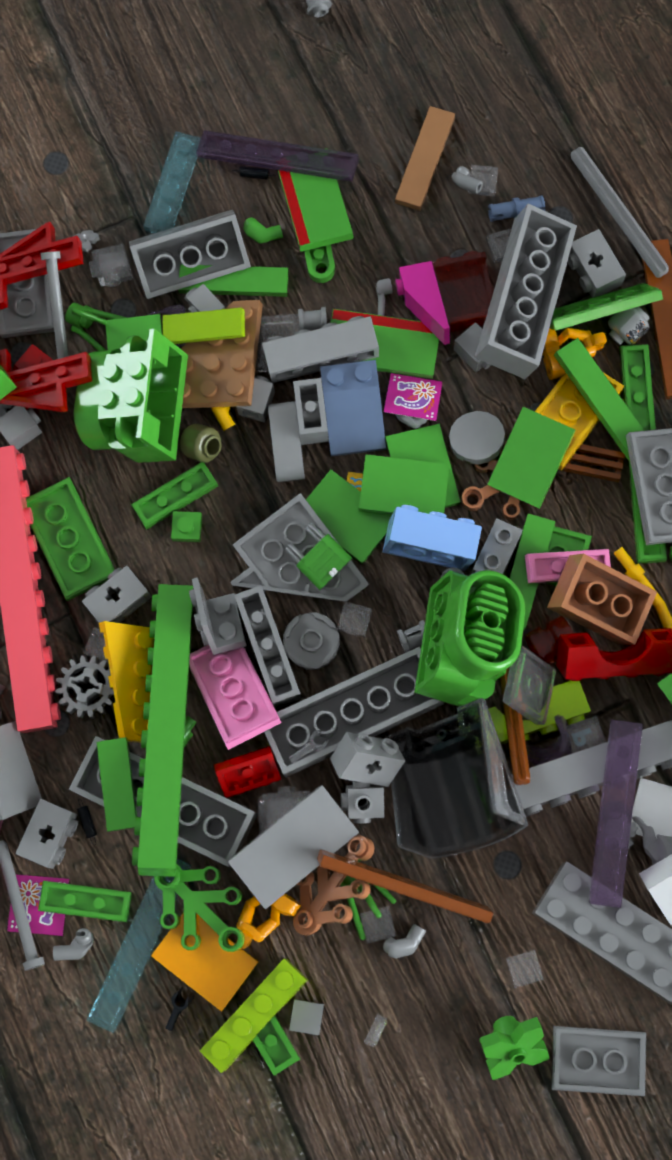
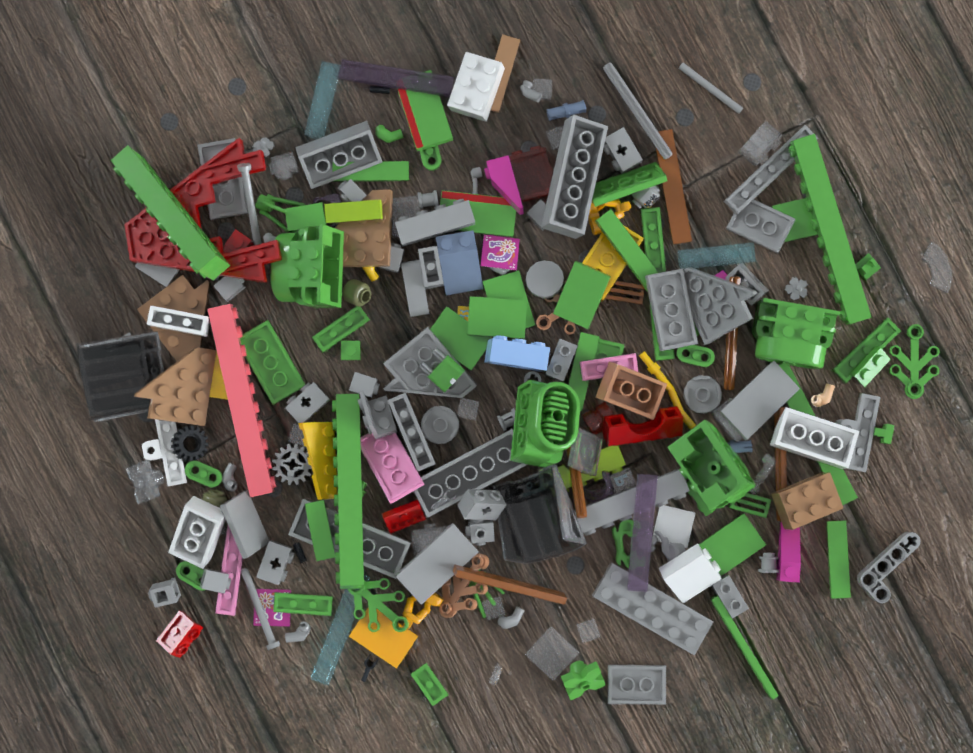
camera: 15 degrees left, 10 degrees up
lime arch [200,958,309,1073] -> none
light grey tile [289,999,324,1035] -> none
none -> light grey brick [349,372,380,398]
none -> white brick [447,52,505,122]
none -> clear tile [525,626,579,681]
none -> bright green helmet [612,519,646,570]

